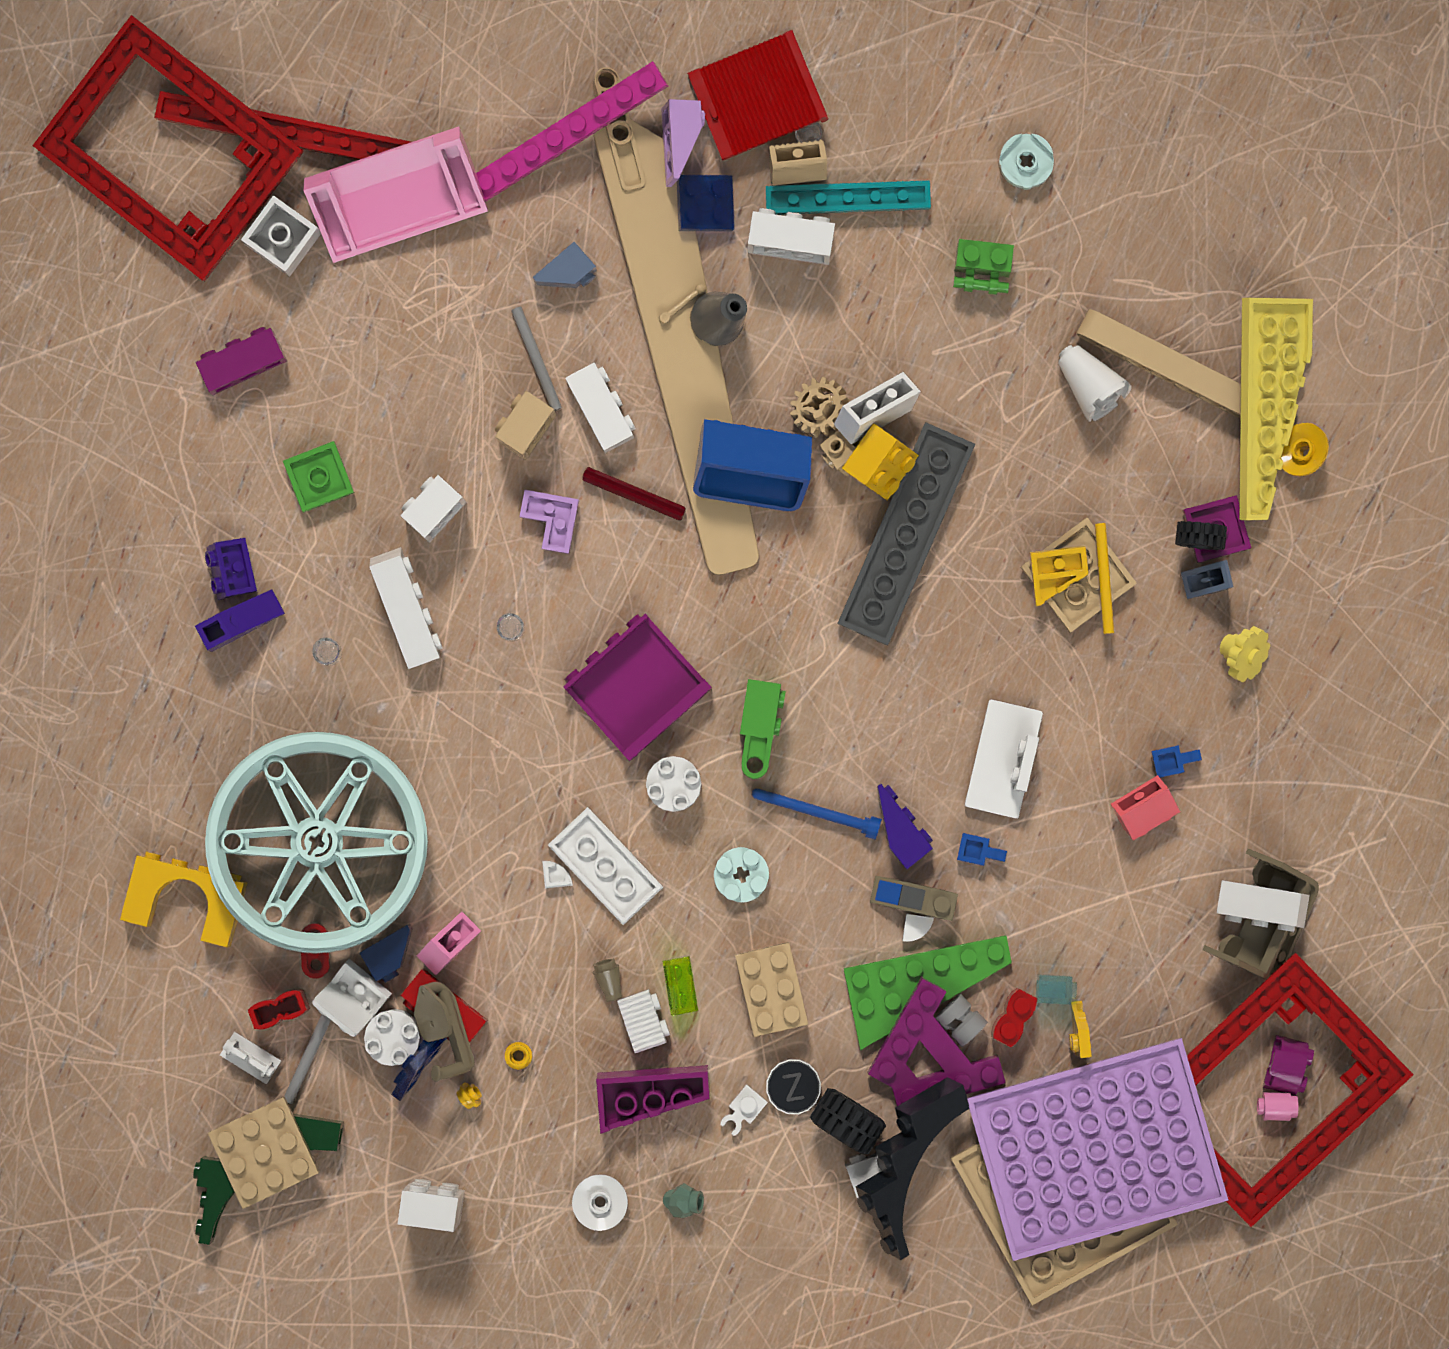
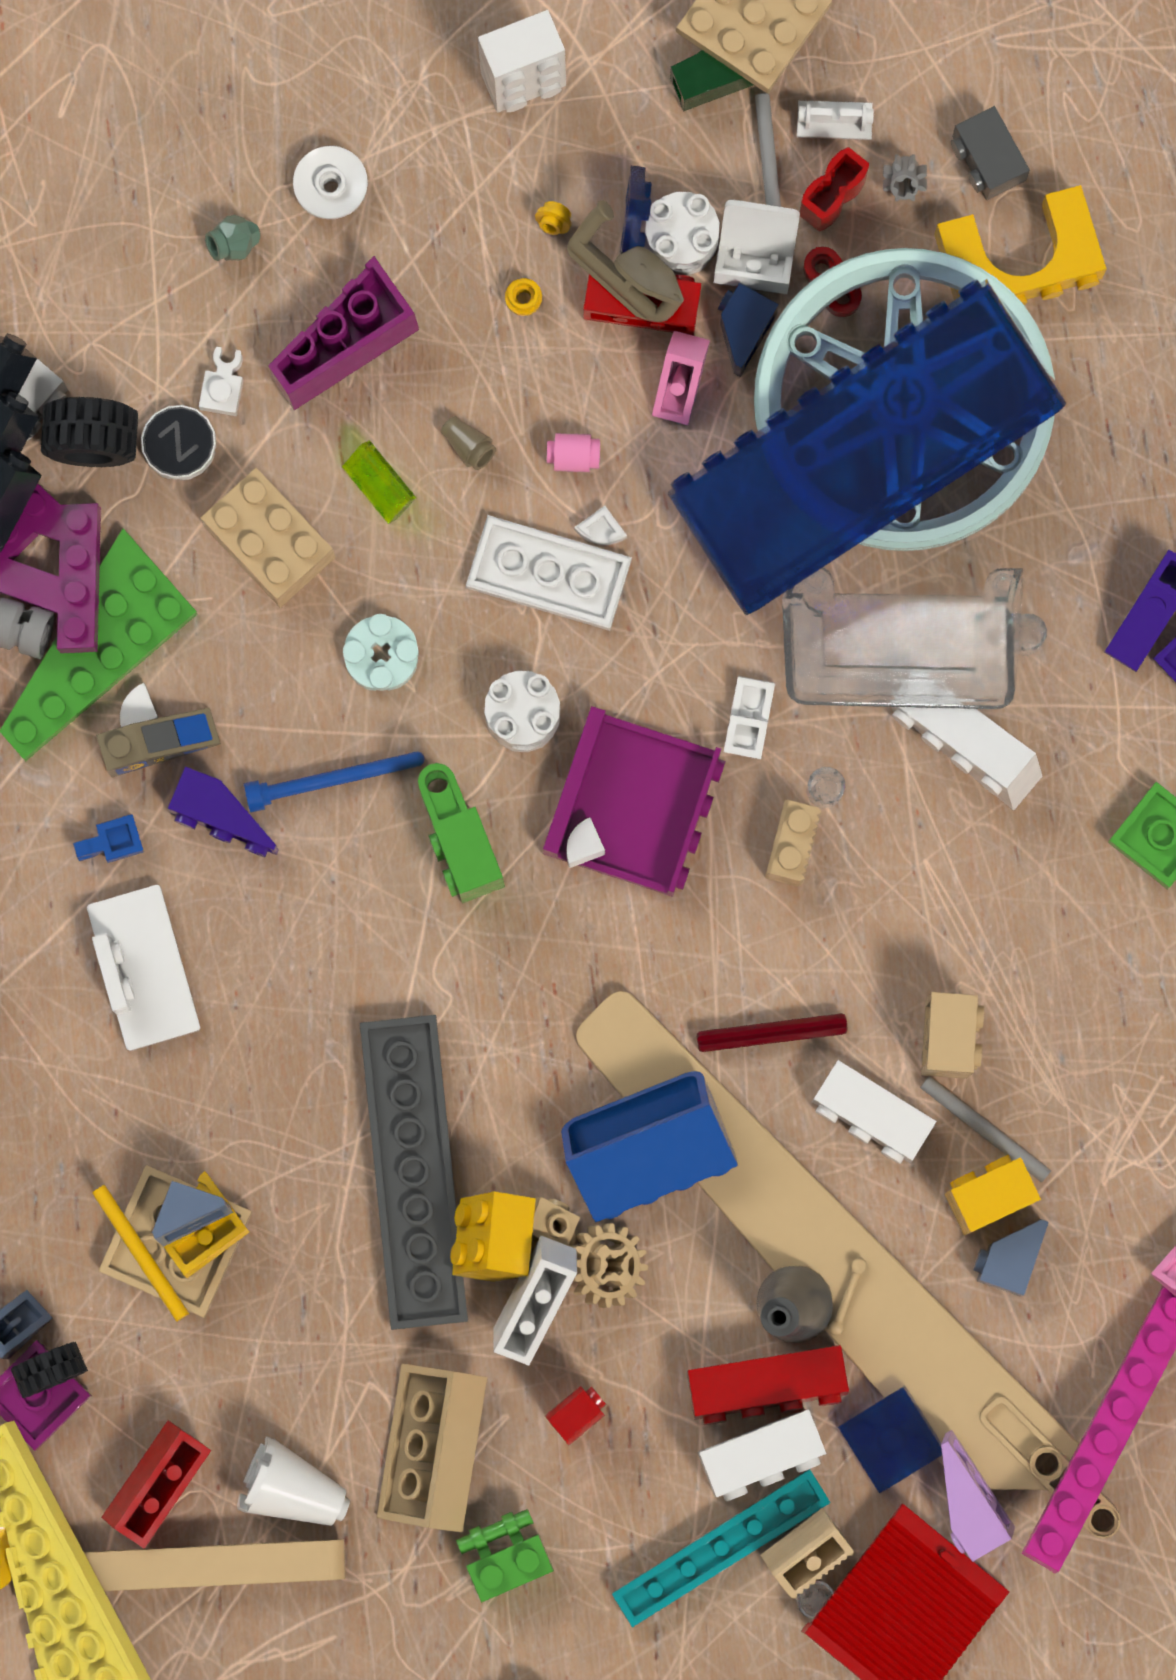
camera: 145 degrees right, 5 degrees down
white brick [400,475,467,543] -> none
lavender plate [520,490,579,554] -> none
white brick [617,989,670,1053] -> none
none -> red brick [101,1420,212,1549]
none -> sand blue slope [152,1181,233,1247]
none -> tan slope [377,1364,487,1532]
none -> red brick [545,1386,606,1446]
none -> bright pink brick [547,433,600,472]
none -> white tile [567,818,605,868]
none -> clear blue windscreen [668,279,1067,615]
none -> red brick [687,1345,849,1425]
none -> white slope [724,676,775,759]
none -> tan brick [765,800,821,887]
none -> clear windscreen [782,565,1023,709]
none -> light grey gear [883,154,927,201]
none -> yellow brick [944,1154,1041,1236]
none -> dark grey brick [951,106,1030,200]

